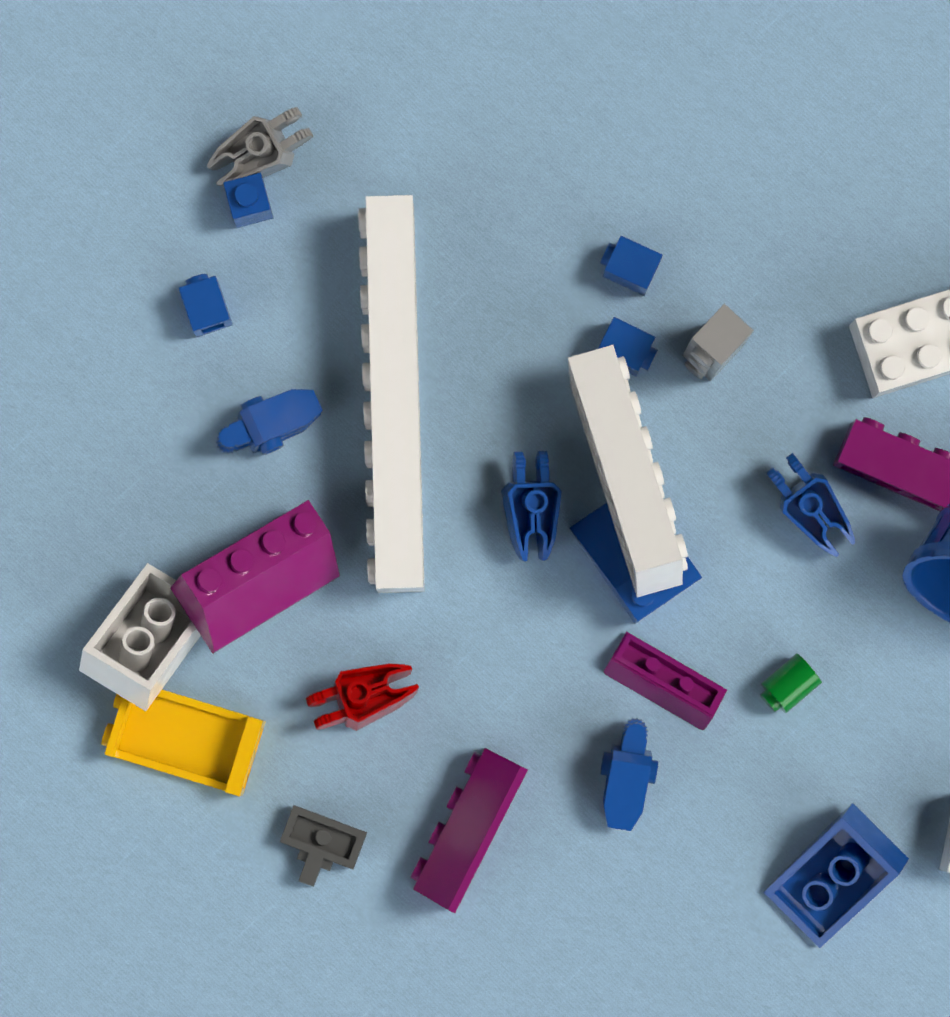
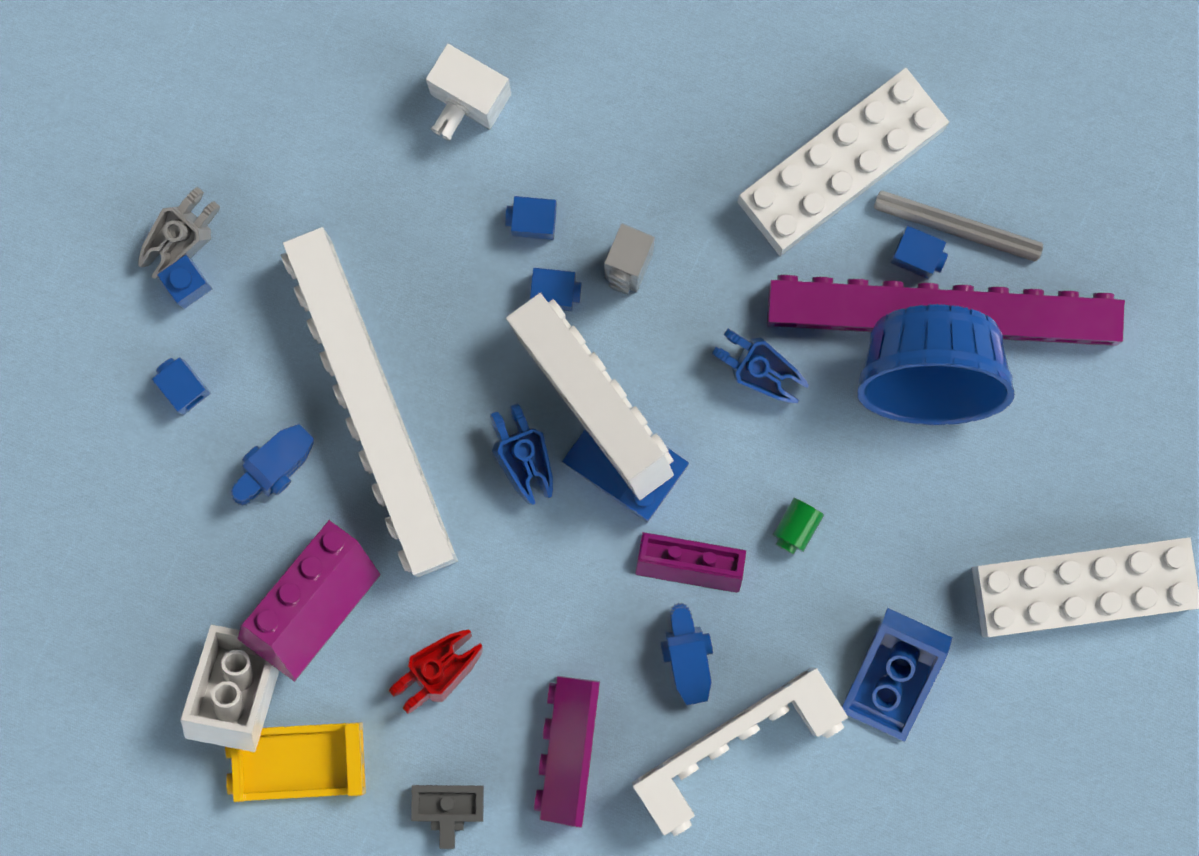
camera: 15 degrees left, 0 degrees up
none -> white brick [426,43,511,141]
none -> white plate [632,667,848,837]

